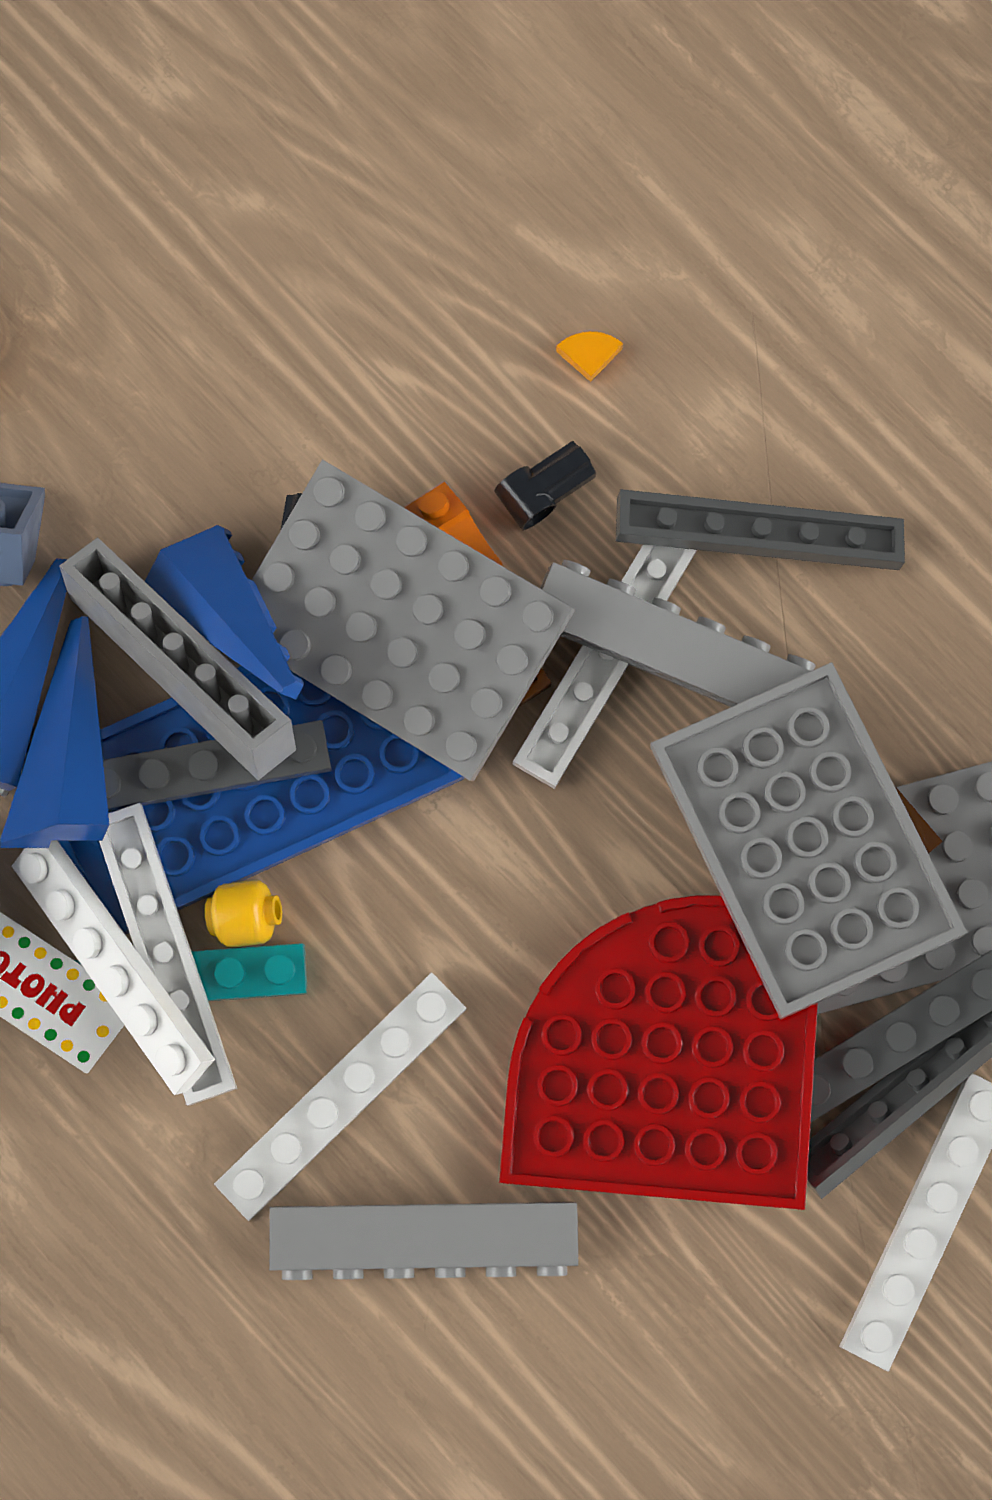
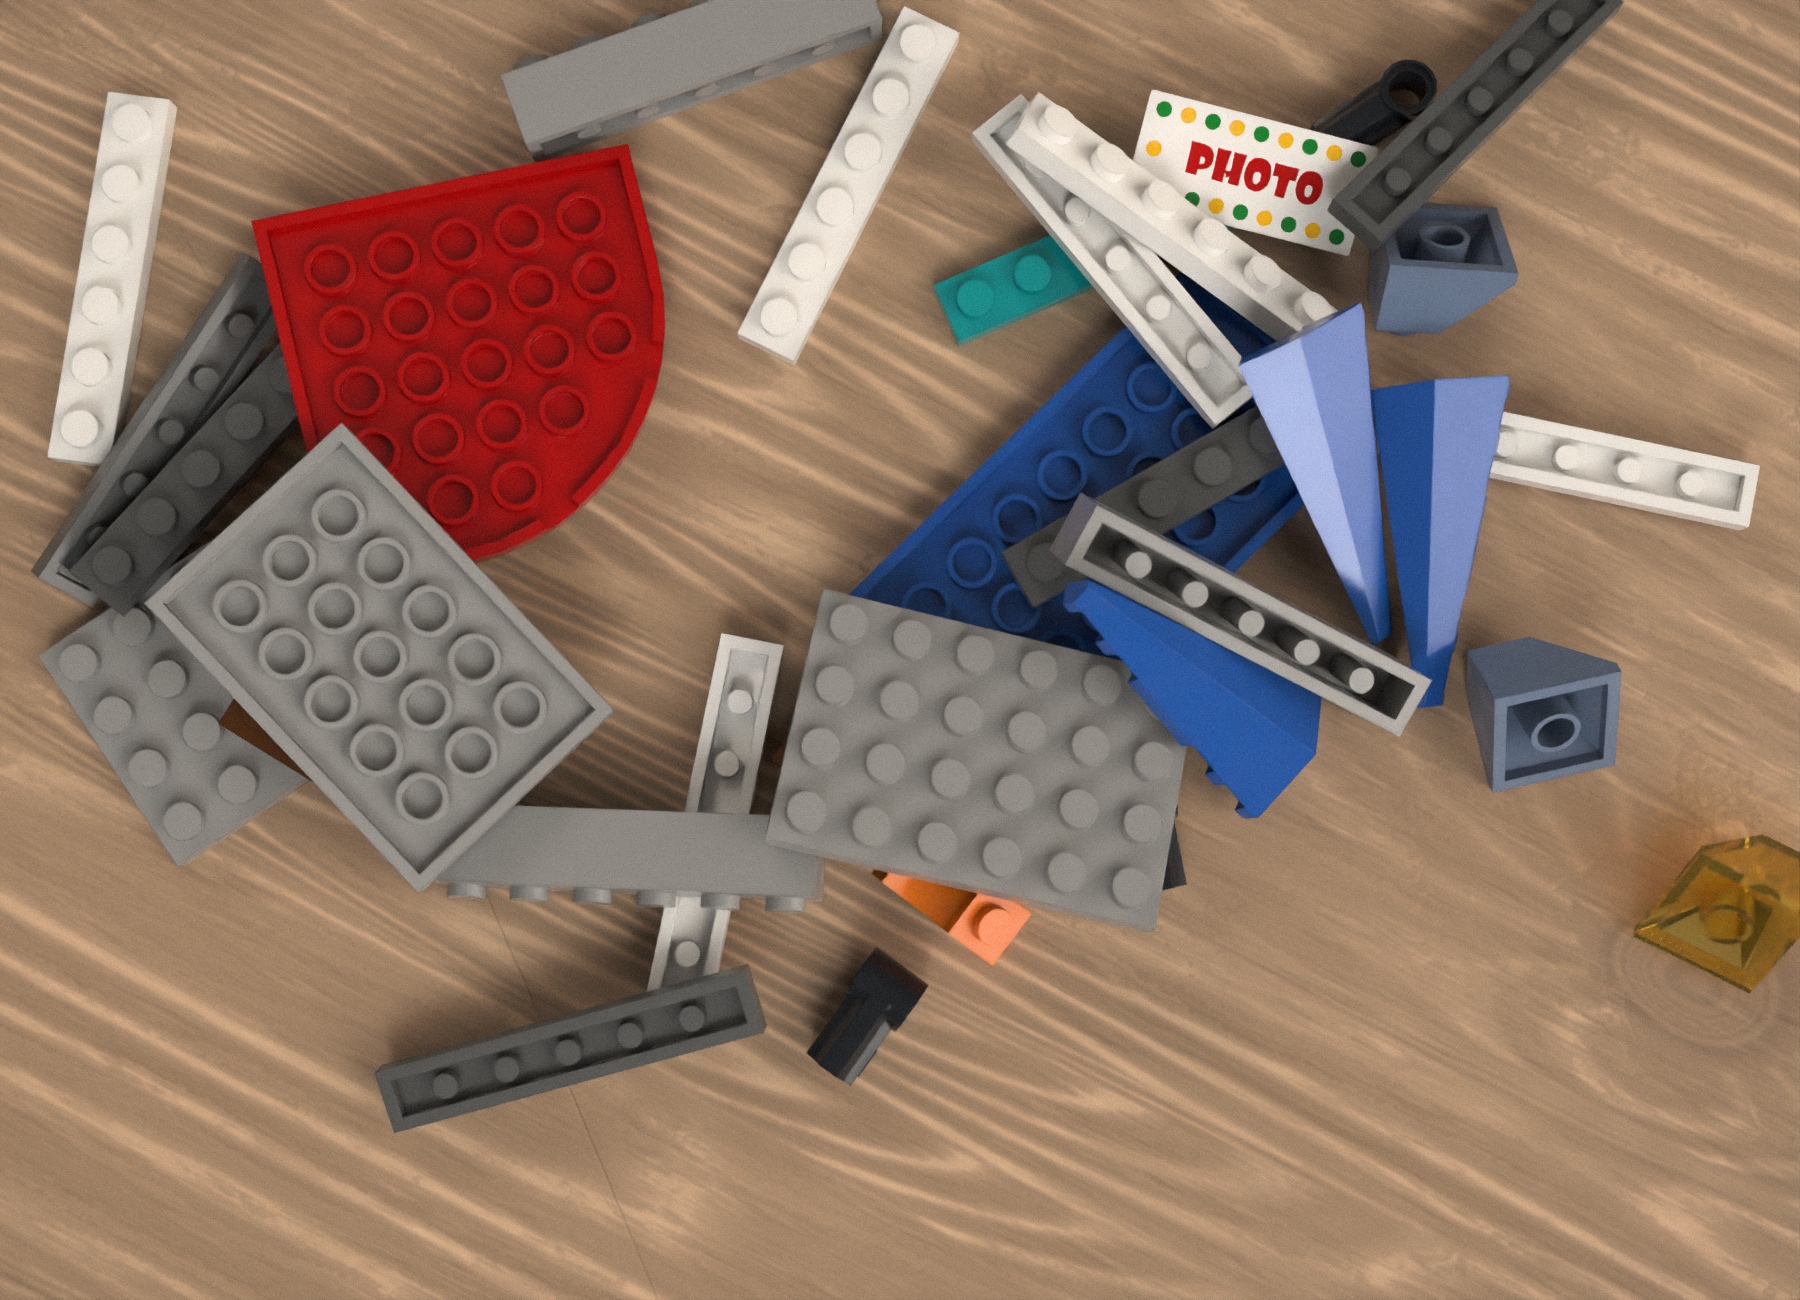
camera: 160 degrees right, 5 degrees up
yellow head [205,880,282,947] -> none
light orange tile [556,331,623,382] -> none

